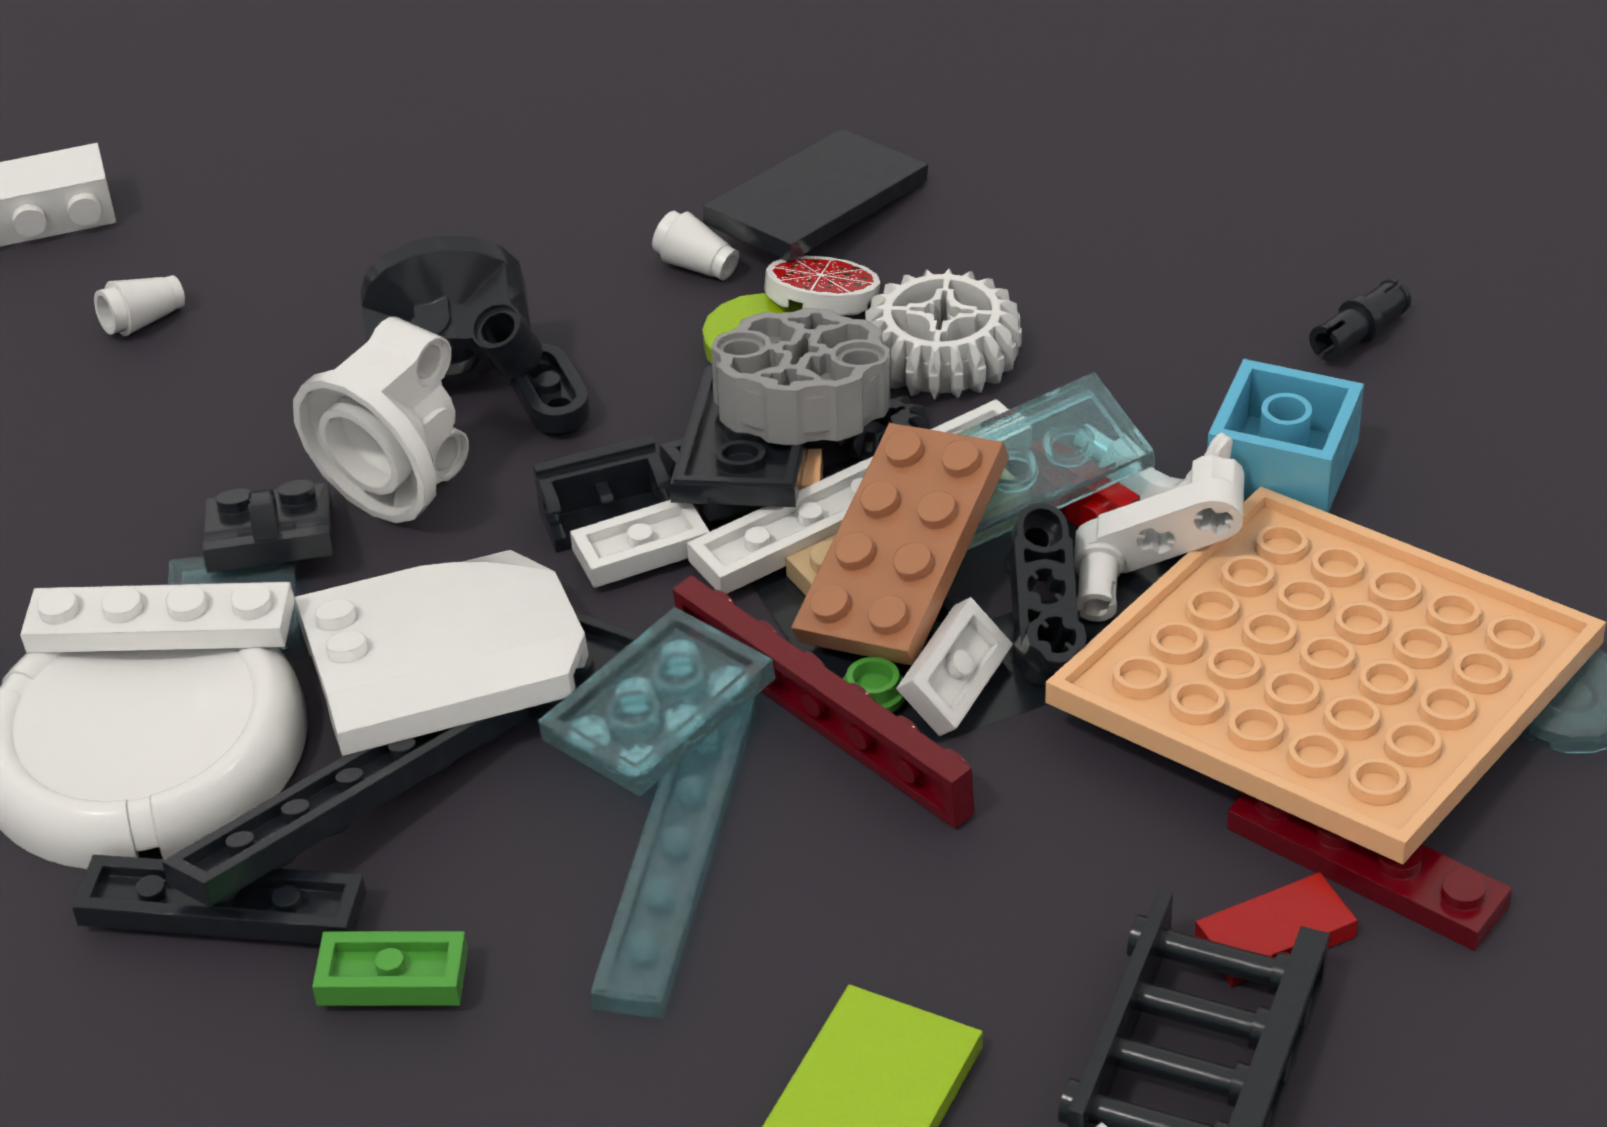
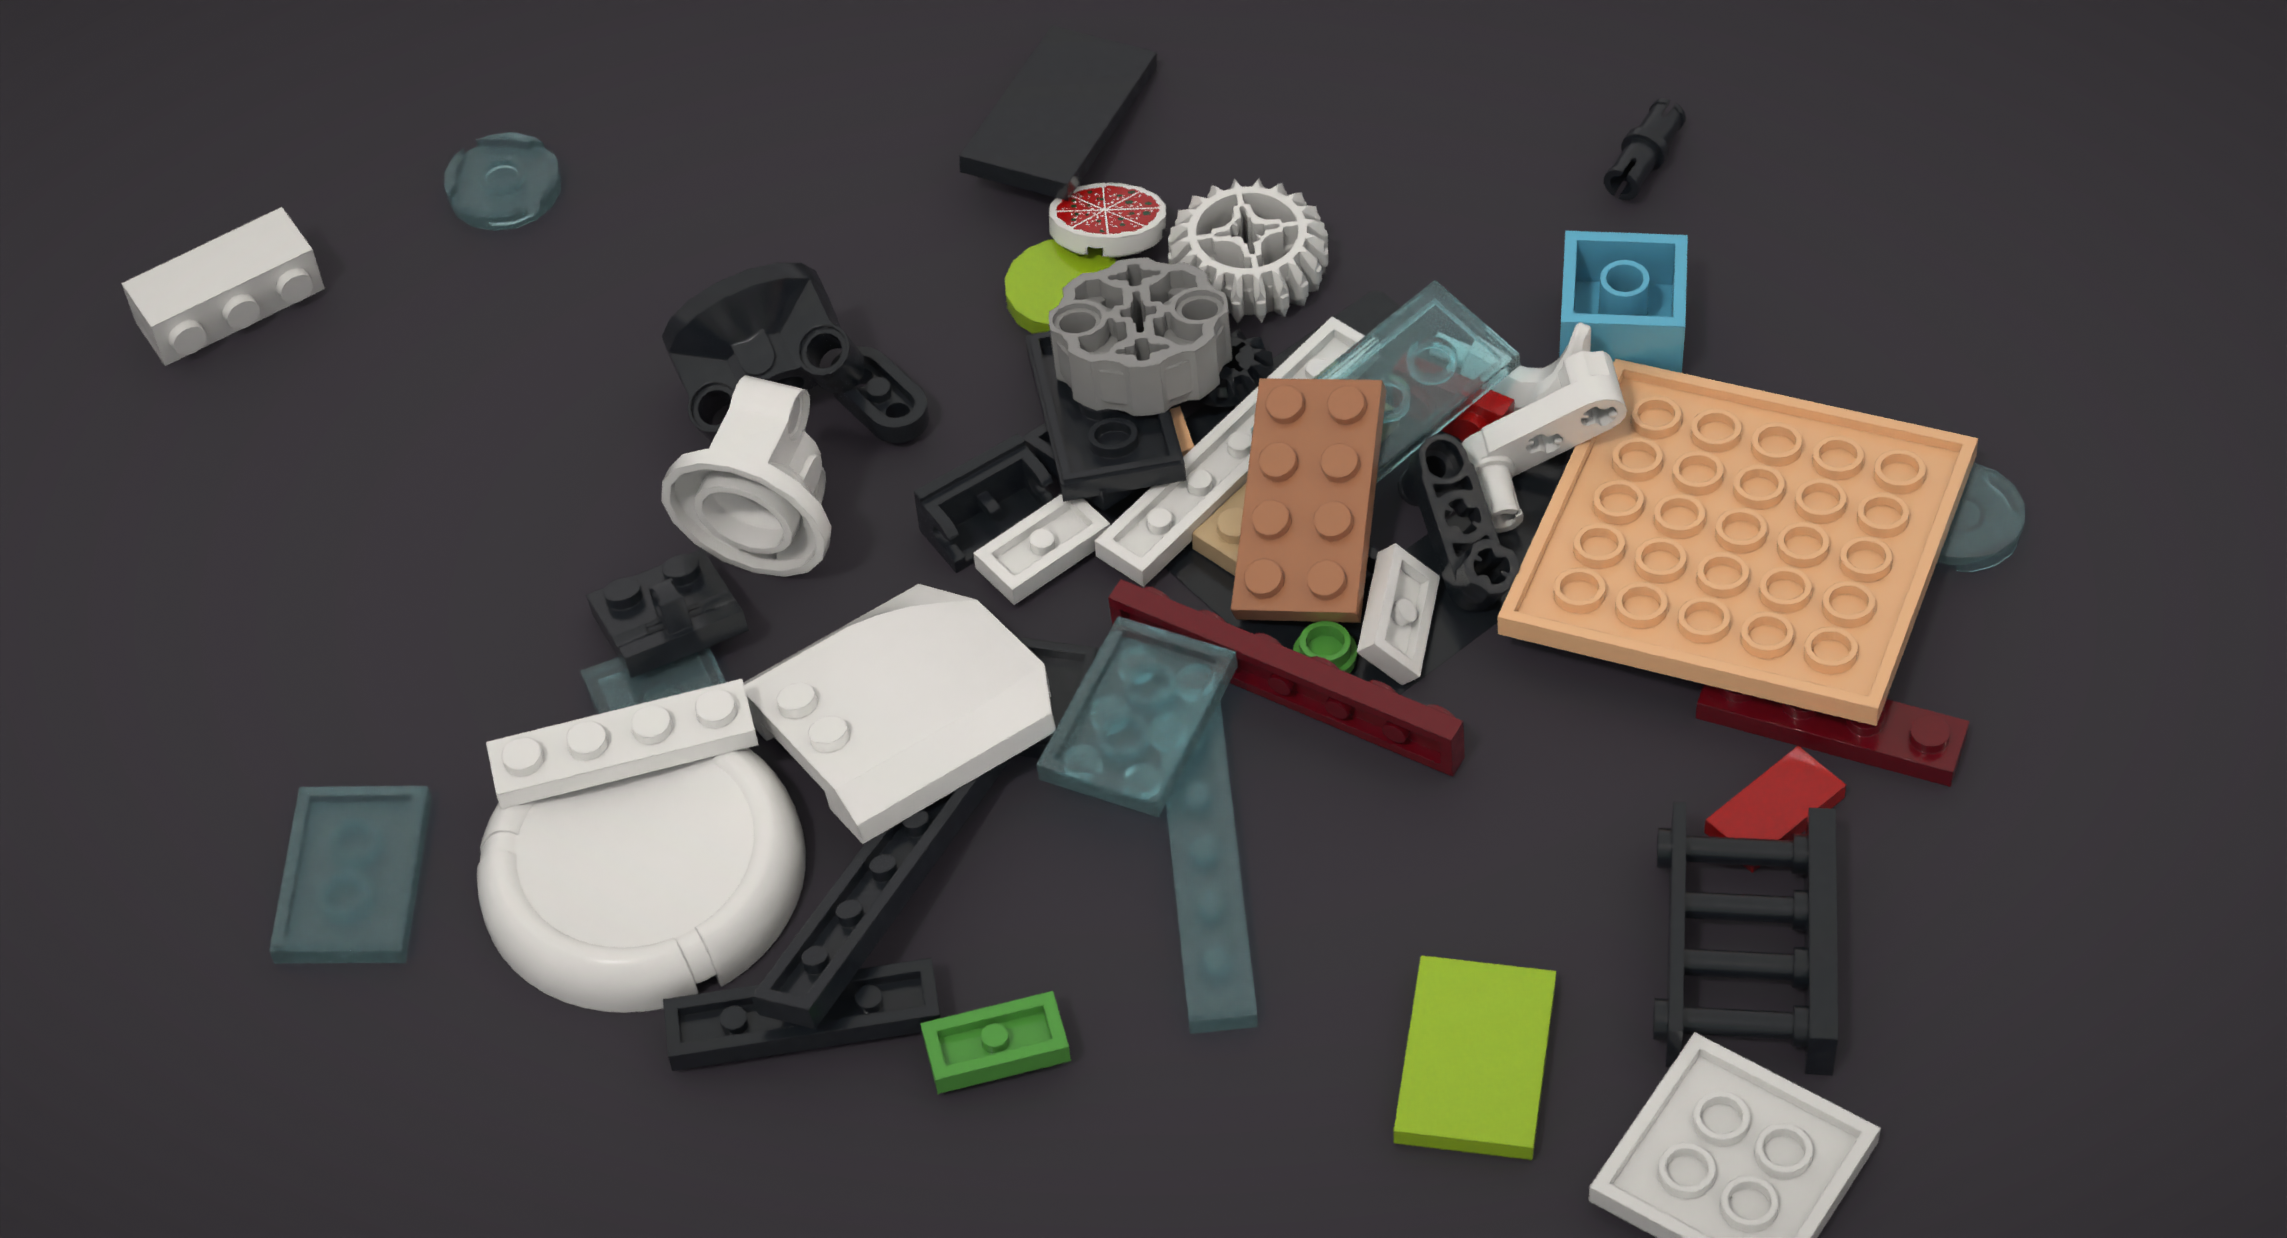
camera: 15 degrees left, 10 degrees up
white cone [94,275,185,336] -> none
white cone [652,211,739,281] -> none
none -> clear light blue tile [445,132,561,231]

